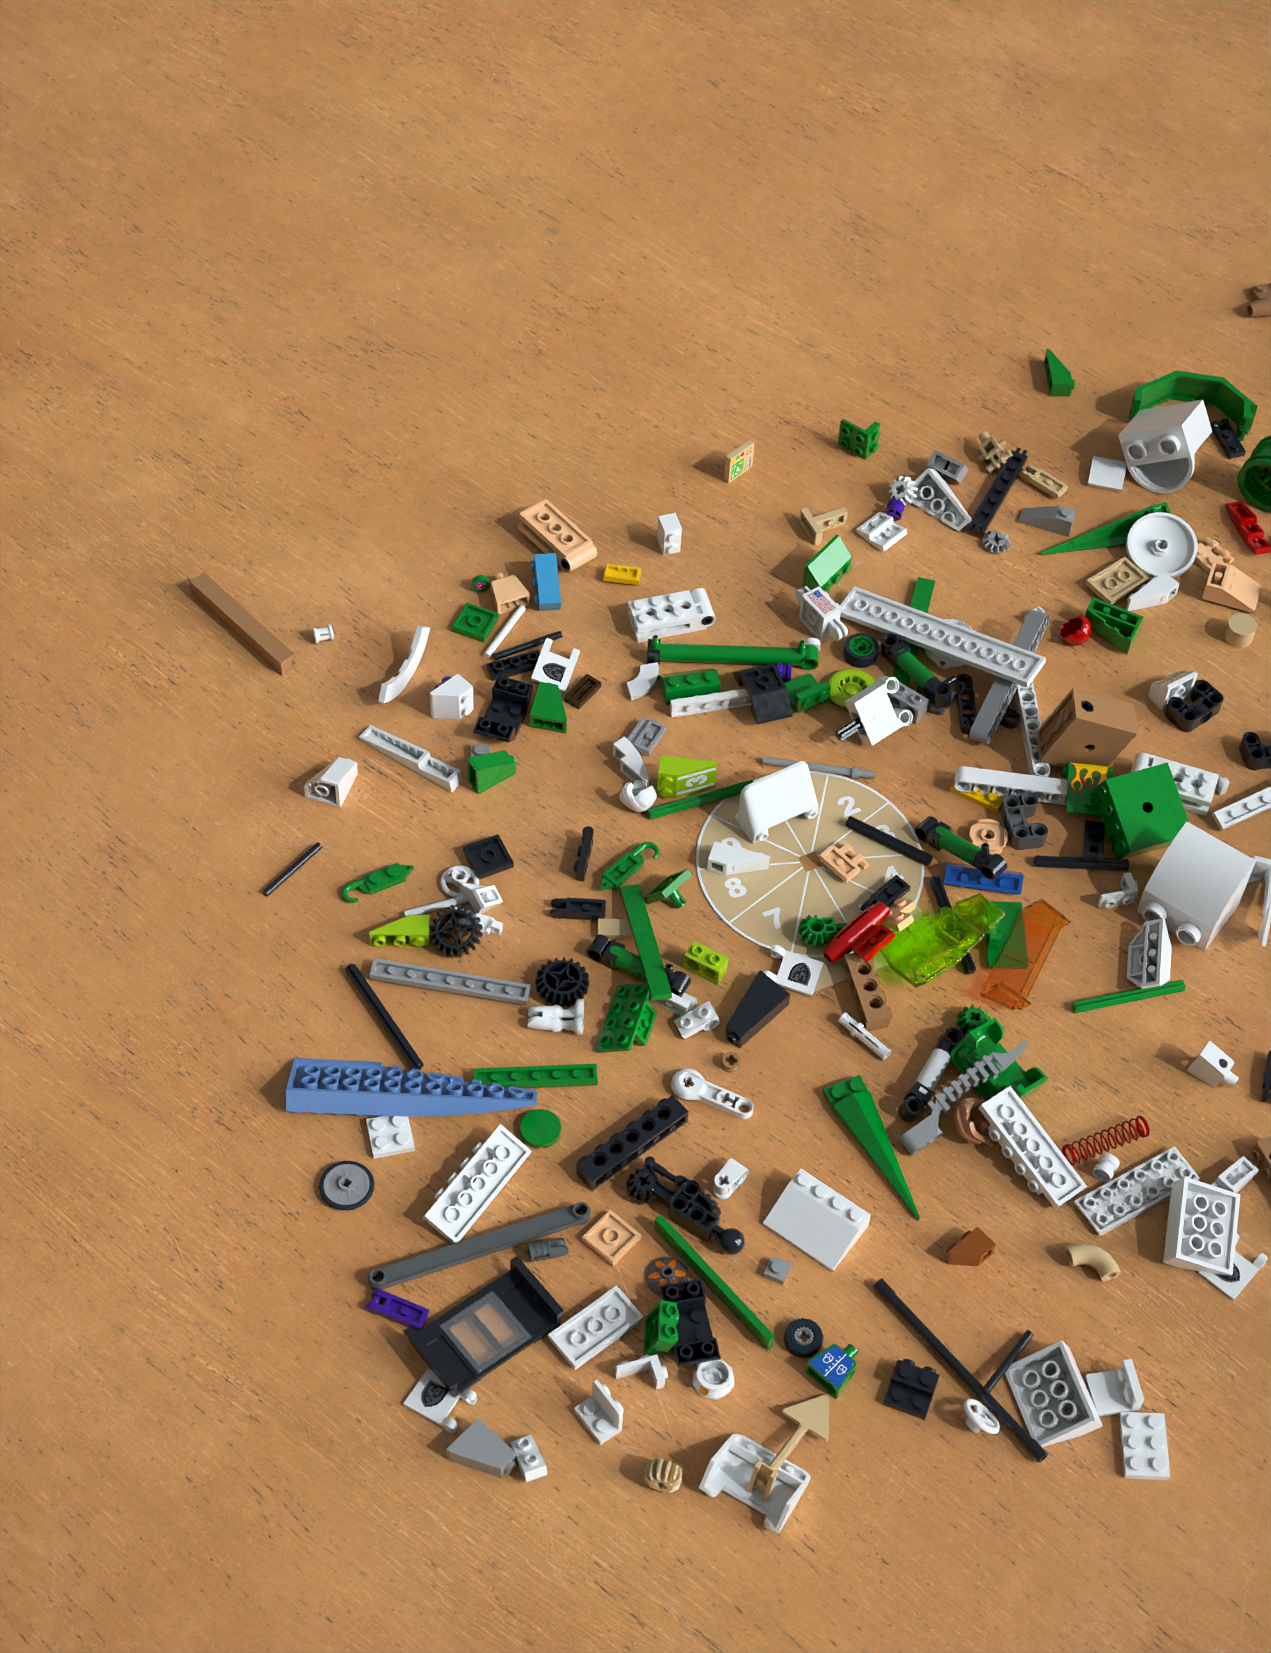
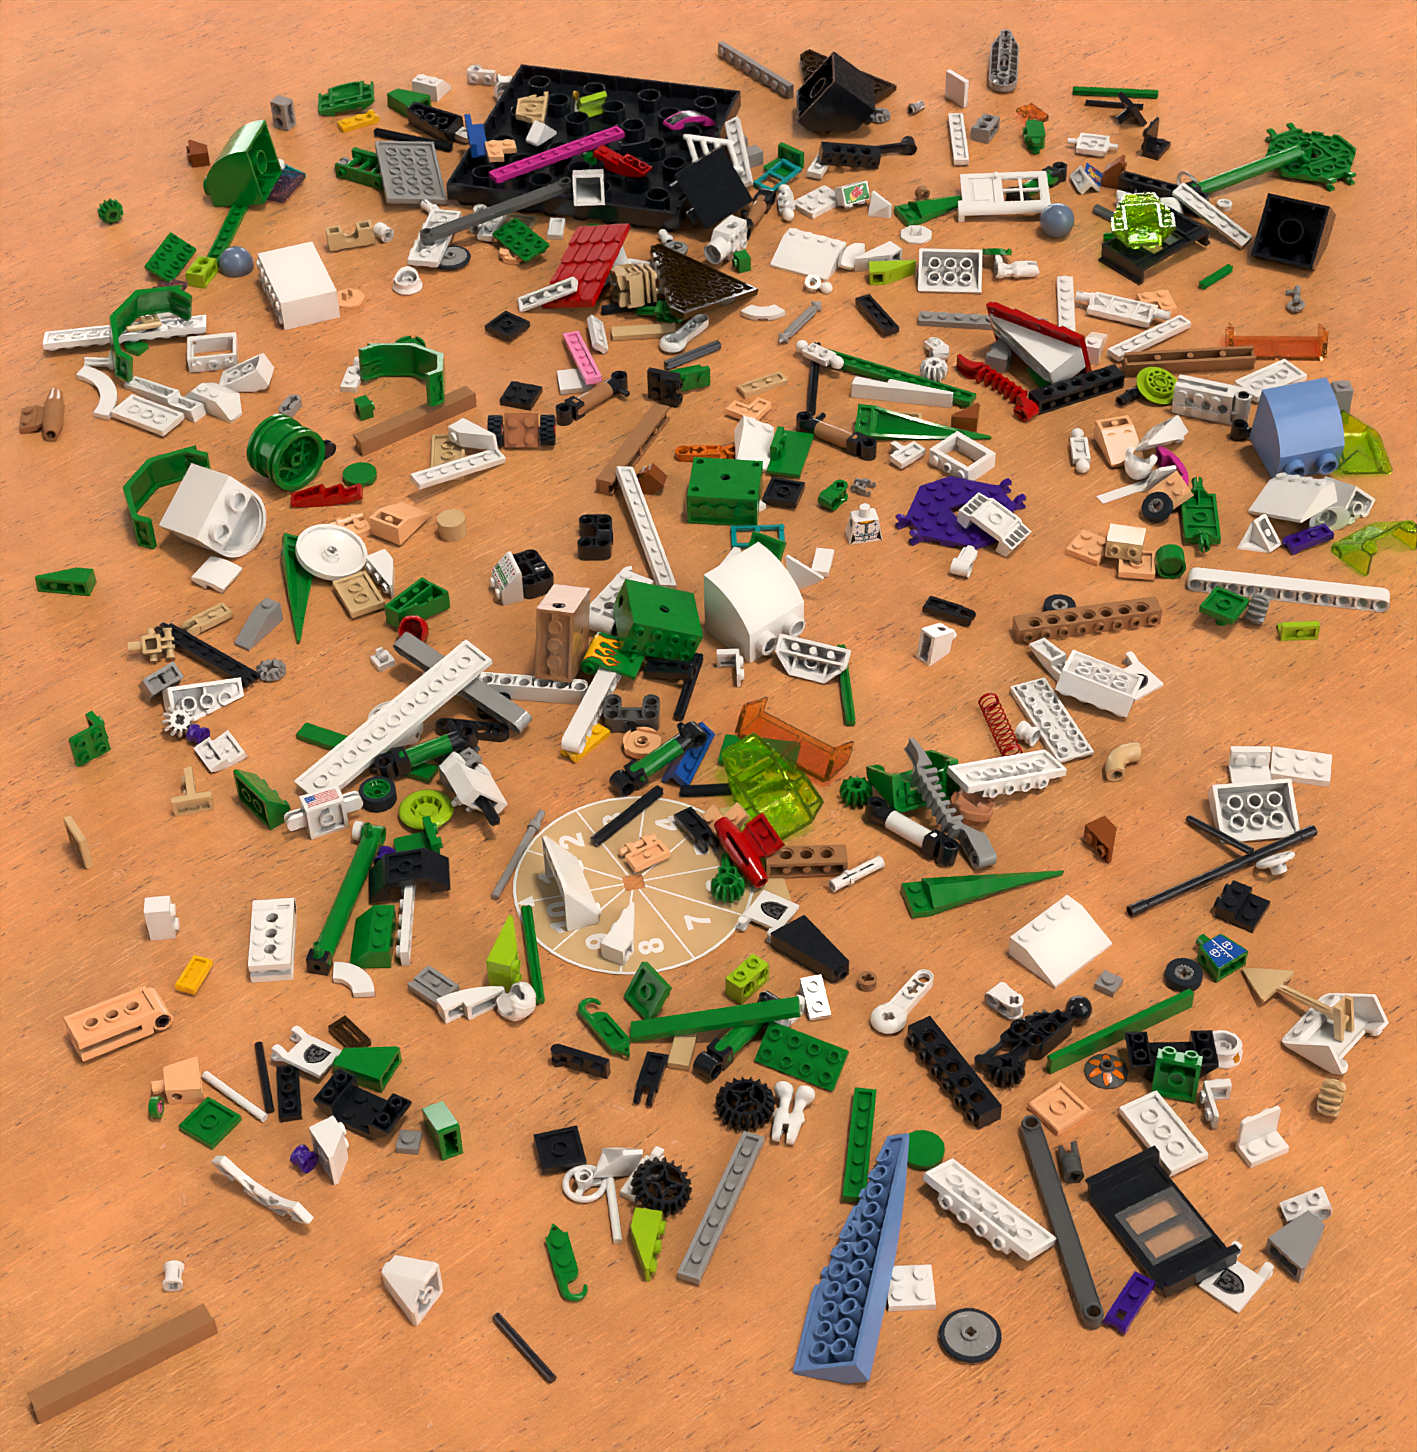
camera: 75 degrees left, 10 degrees down
black axle [345,964,424,1070] -> none
white slope [359,725,463,793] -> none
dark azure wedge [531,553,561,611] -> none

